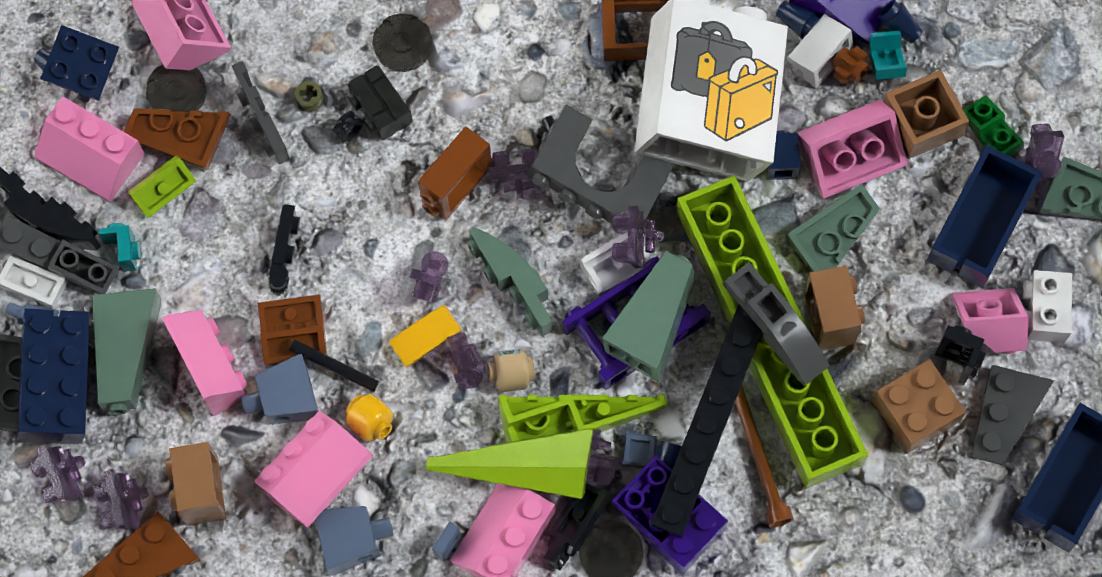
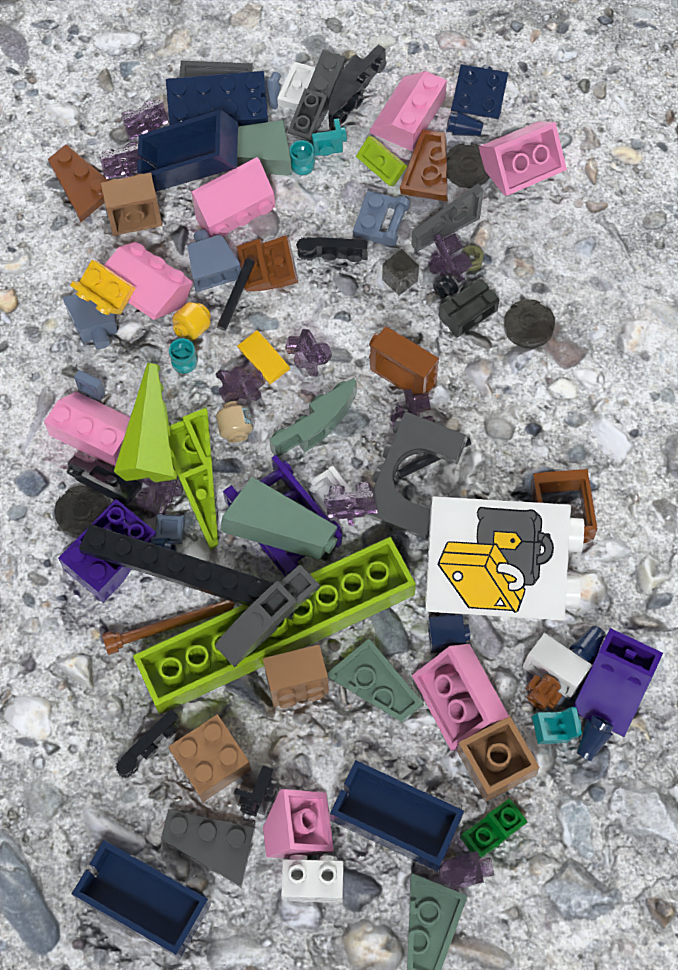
camera: 85 degrees right, 5 degrees down
none -> yellow bracket [70,260,136,316]
none -> black hinge [115,710,181,779]
none -> dark blue piece [137,109,238,192]
none -> teal wheel [169,338,197,374]
none -> teal wheel [289,140,315,175]
none -> sand blue plate [353,190,410,246]
none -> clear smoke brick [382,249,419,296]
none -> clear purple hips [428,233,473,283]
none -> dark blue cone [446,111,483,137]

